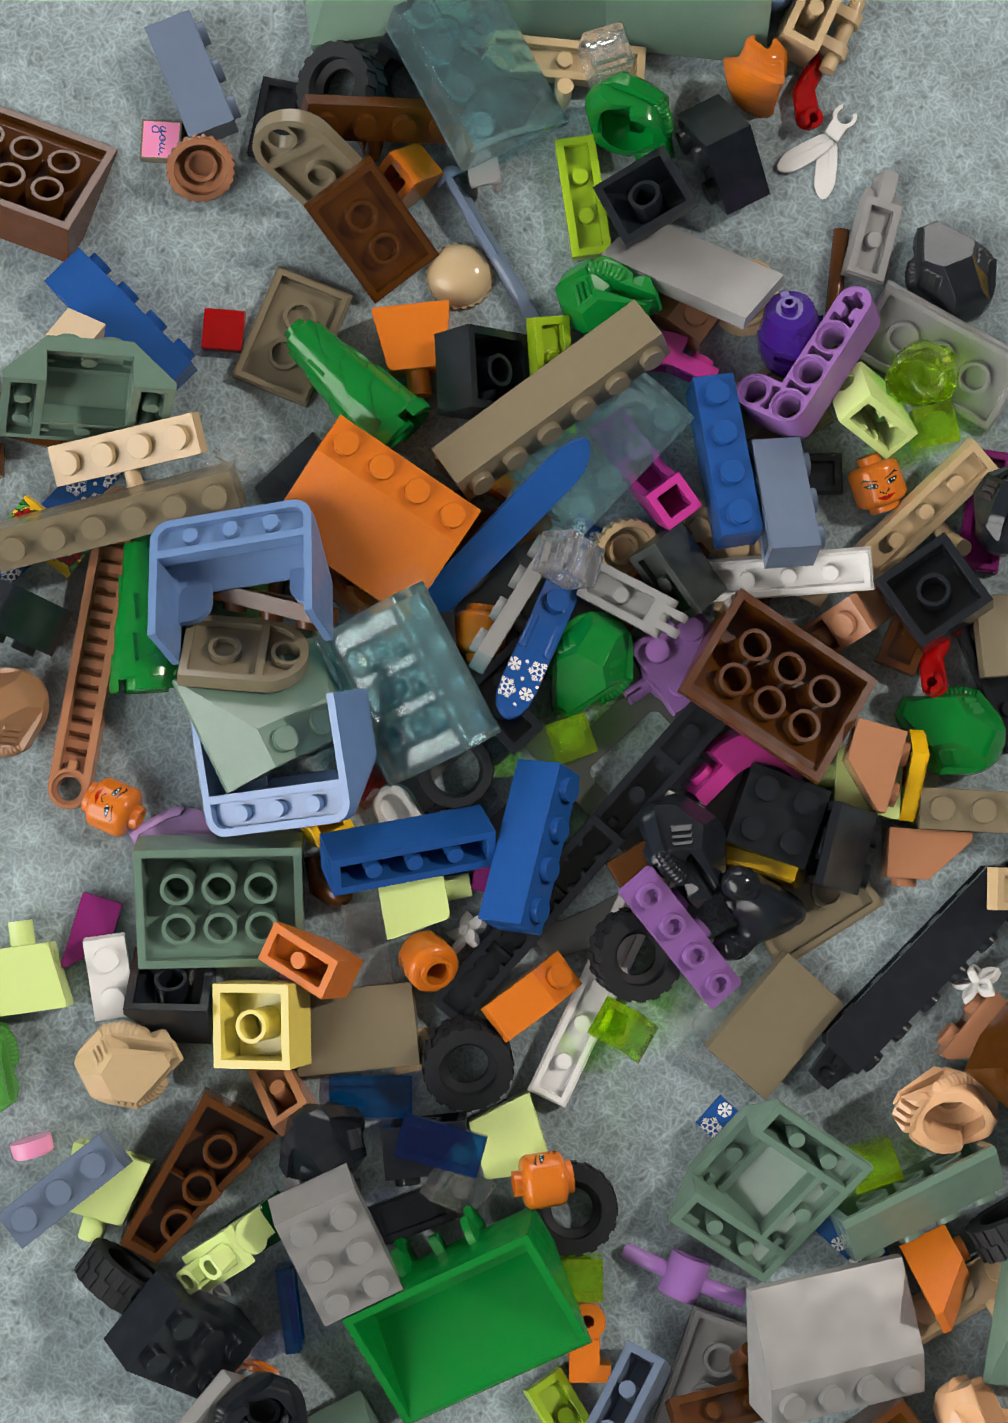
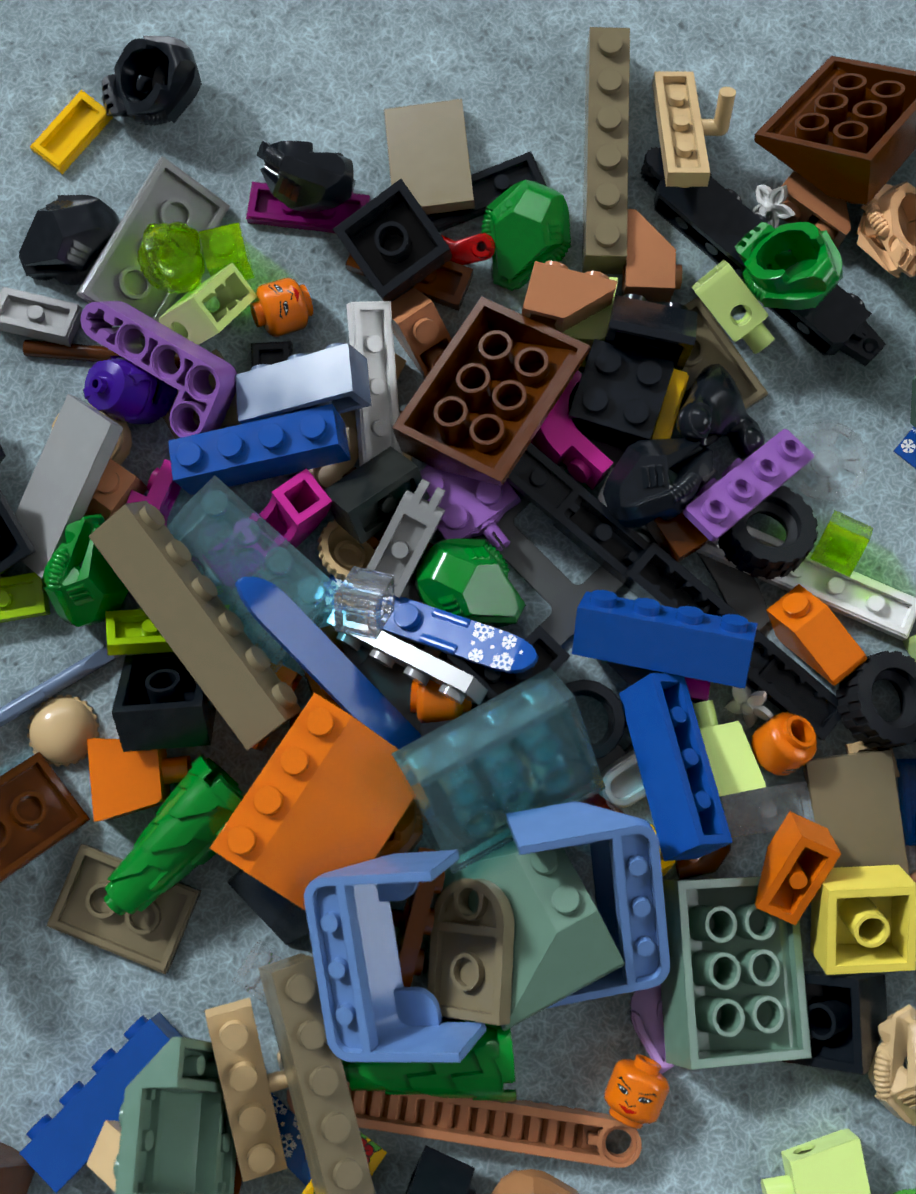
camera: 90 degrees left, 5 degrees down
magenta tile [60,892,124,967] -> none
white plate [83,932,131,1022] -> none
red tile [201,308,246,354] -> none
clear neon green brick [545,712,598,765] -> none
dark tan tile [703,950,845,1100] -> none
tan plate [854,437,999,580] -> none
yellow tile [899,729,930,822] -> none
none -> yellowish green torso [691,260,775,354]
none -> green helmet [734,222,843,310]

